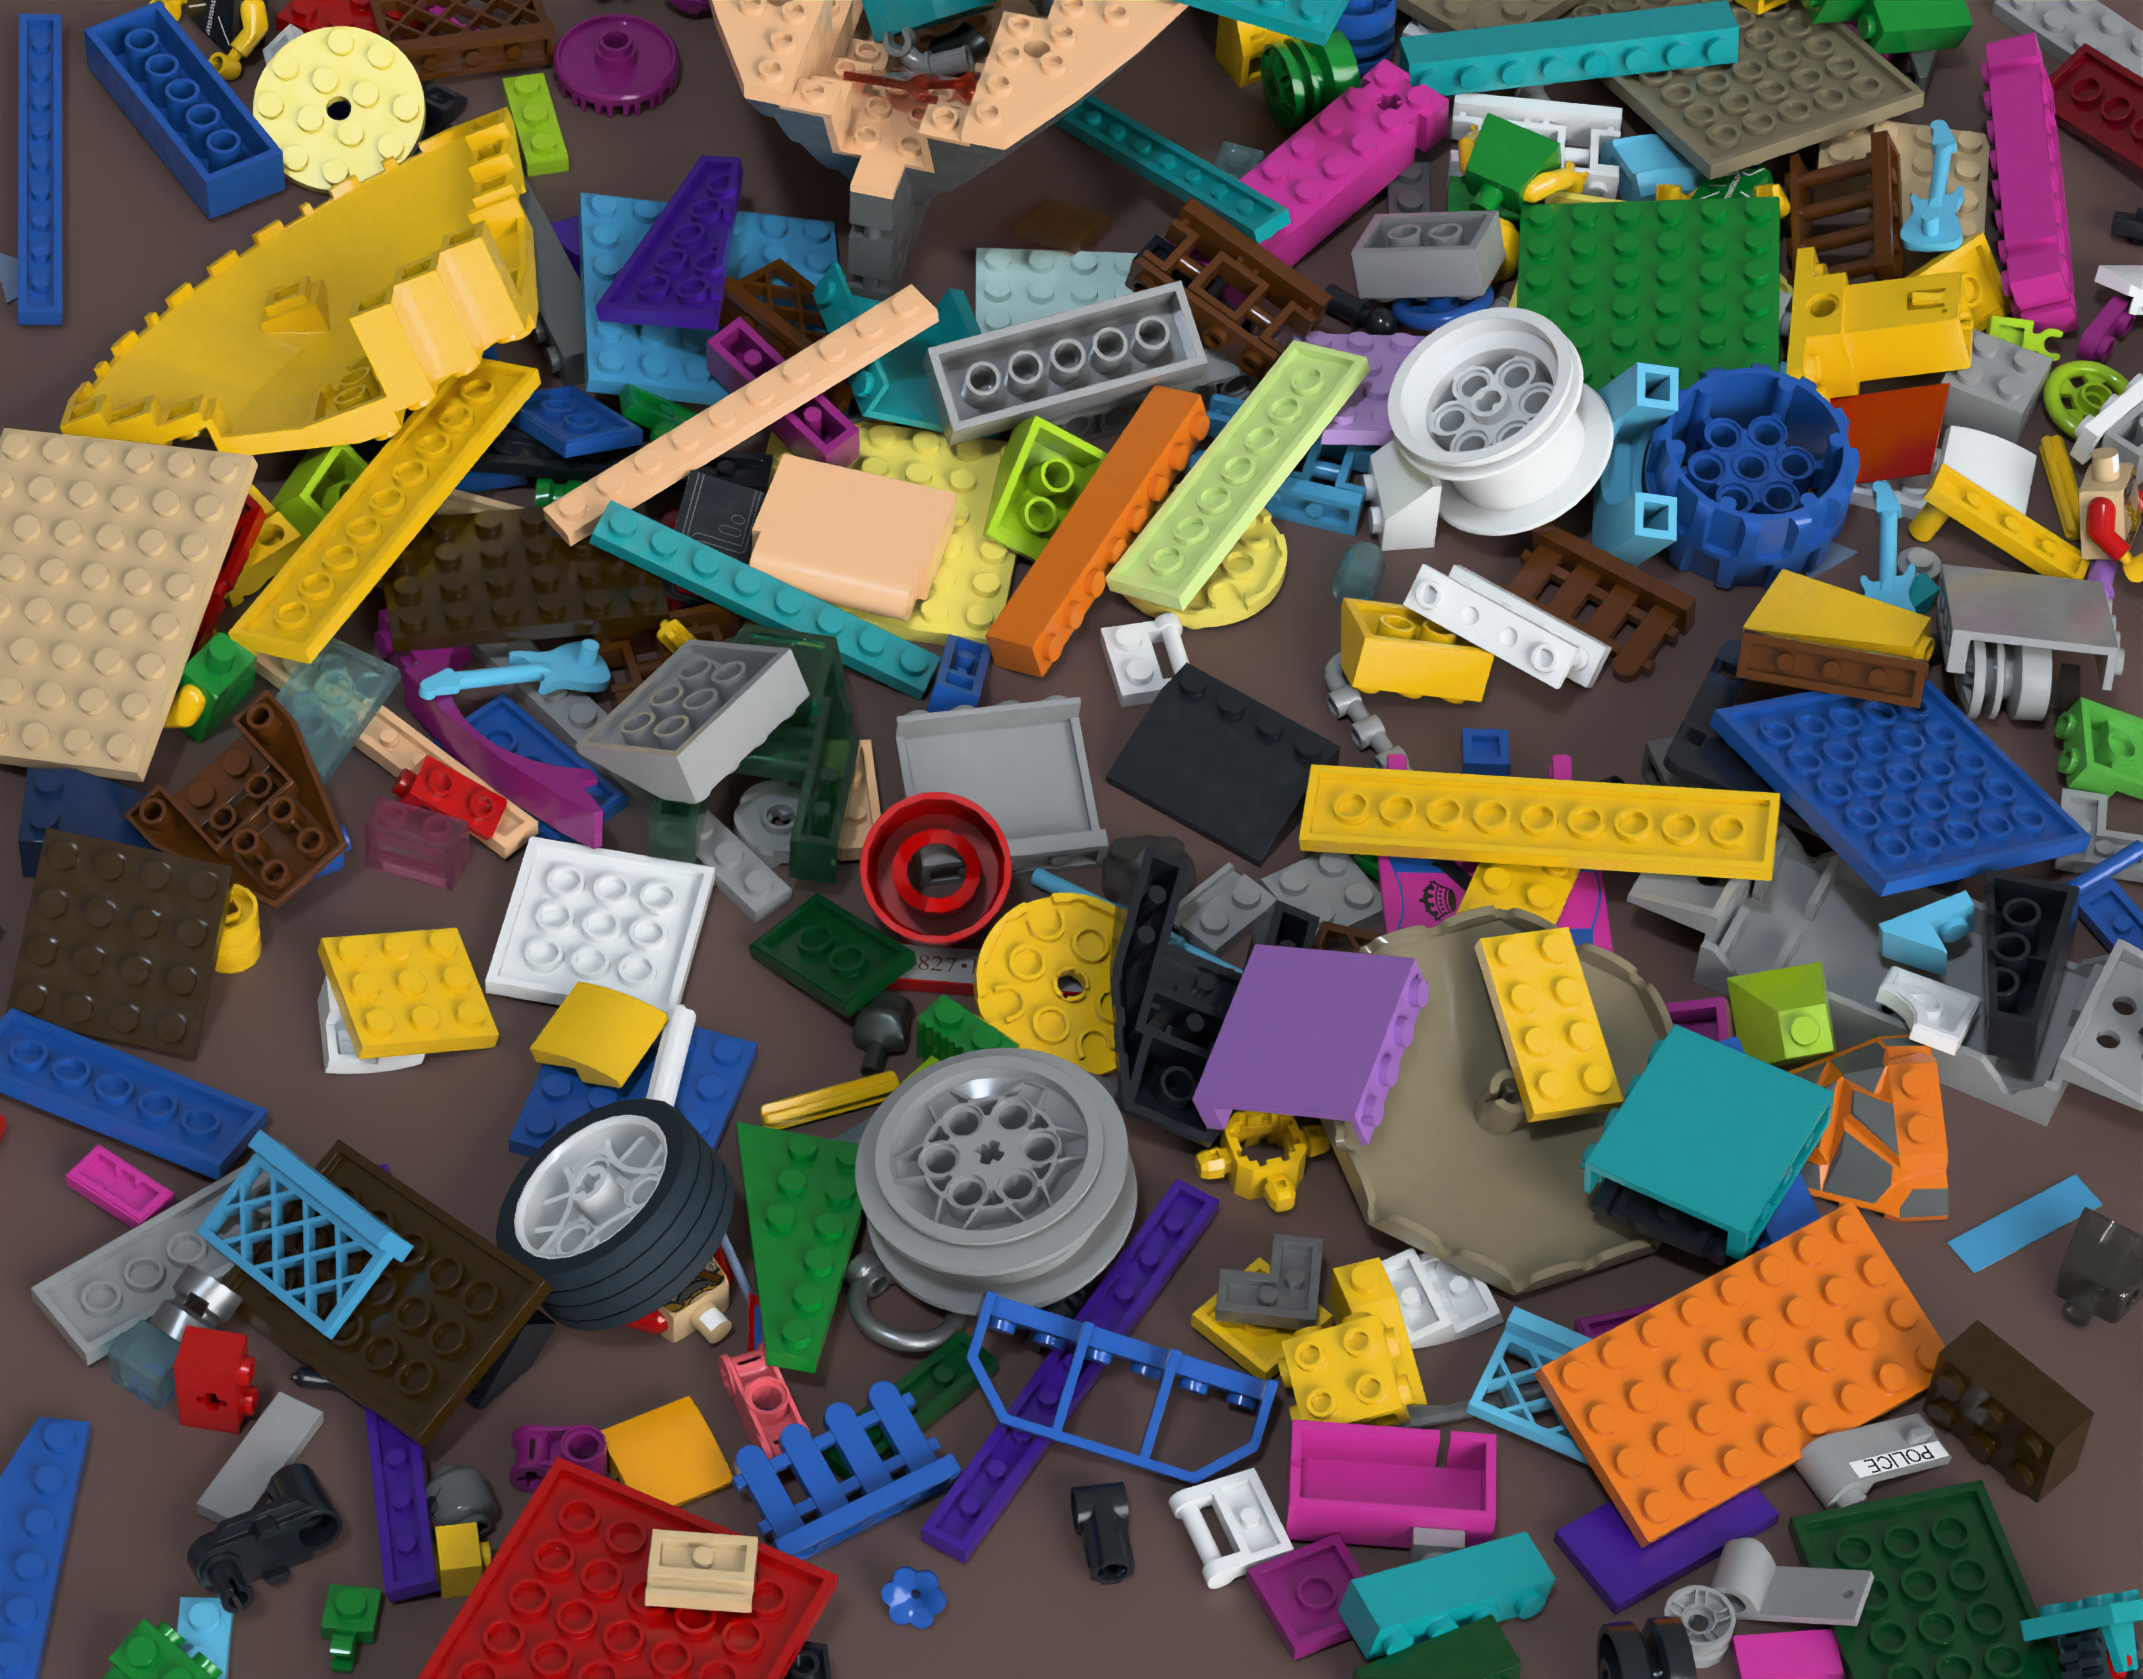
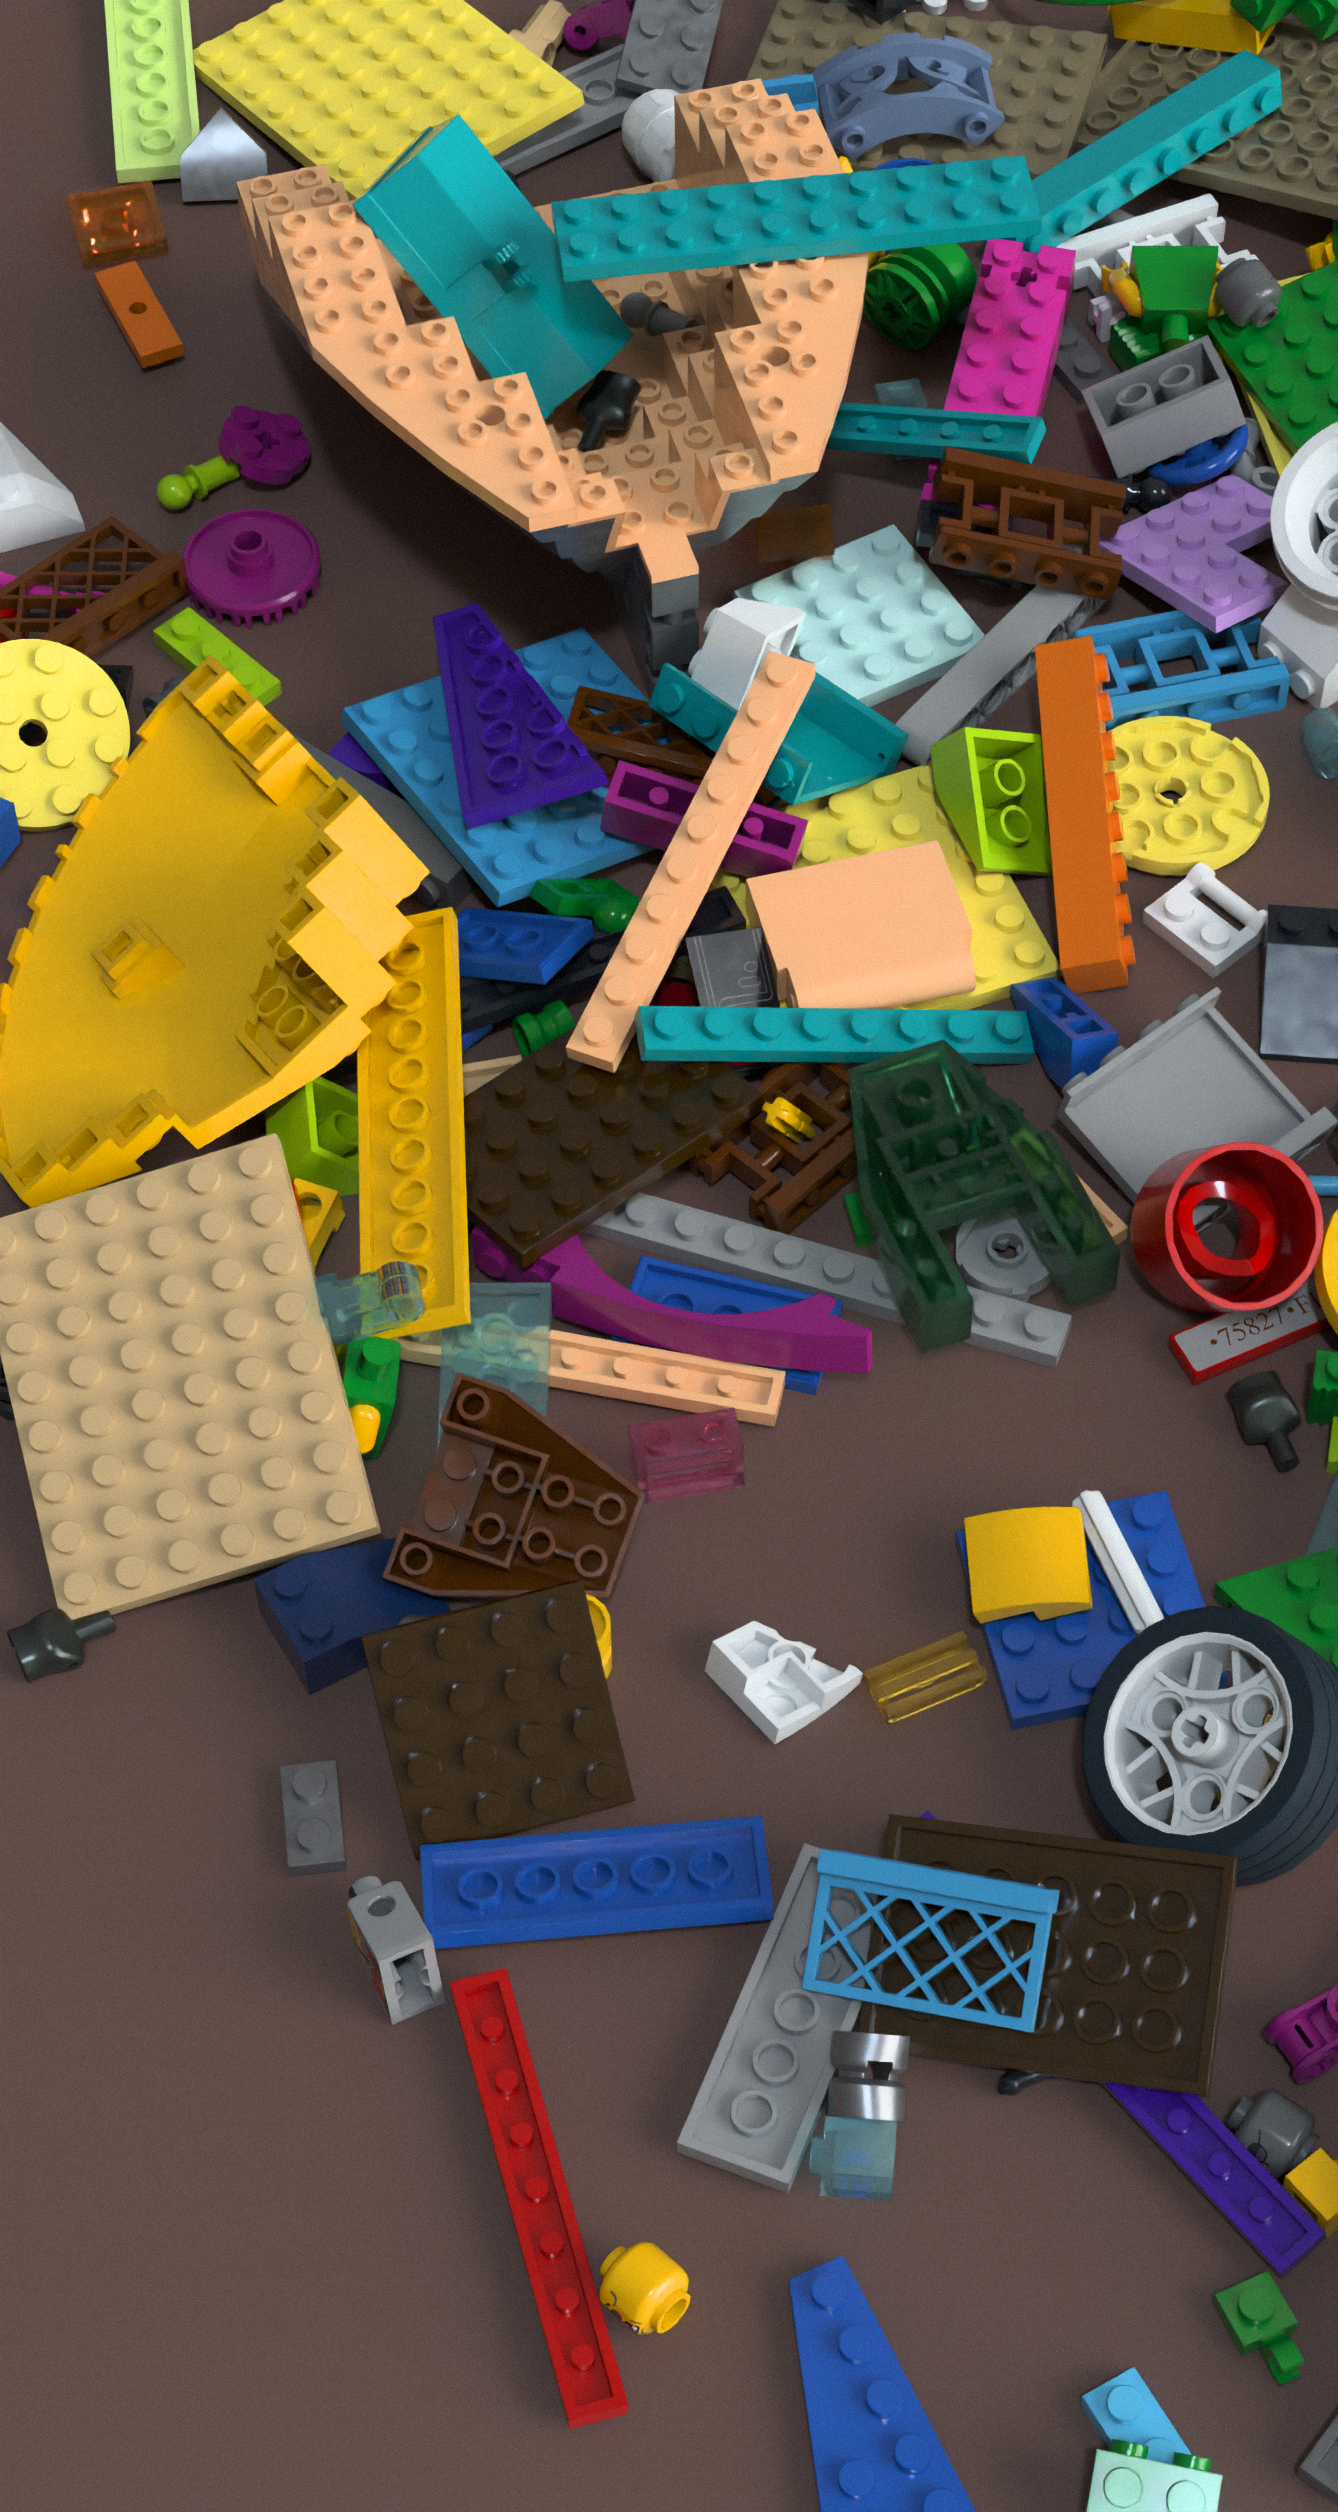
camera: 25 degrees left, 5 degrees up
dark pink plate [65,1144,175,1229] -> none
red brick [173,1325,259,1435] -> none
black piece [187,1463,343,1613] -> none
light grey tile [196,1391,324,1524] -> none
yellow plate [317,928,499,1060] -> none
red bracket [389,755,507,840] -> none
medium azure piece [418,639,611,700] -> none
white plate [485,836,715,1015] -> none
light grey slope [575,639,810,804] -> none
dark green tile [749,893,917,1018] -> none
yellow axle [760,1070,900,1130] -> none
clear red flag [843,69,982,103] -> none
light grey piece [883,26,974,84] -> none
light grey brick [922,280,1208,446] -> none
yellowish green plate [1105,340,1371,611] -> none
medium azure slope [1599,134,1707,201] -> none
none -> clear light blue leg [315,1261,425,1346]
none -> white slope [688,598,806,710]
none -> clear yellow tile [863,1630,988,1725]
none -> dark grey head [1214,258,1283,328]

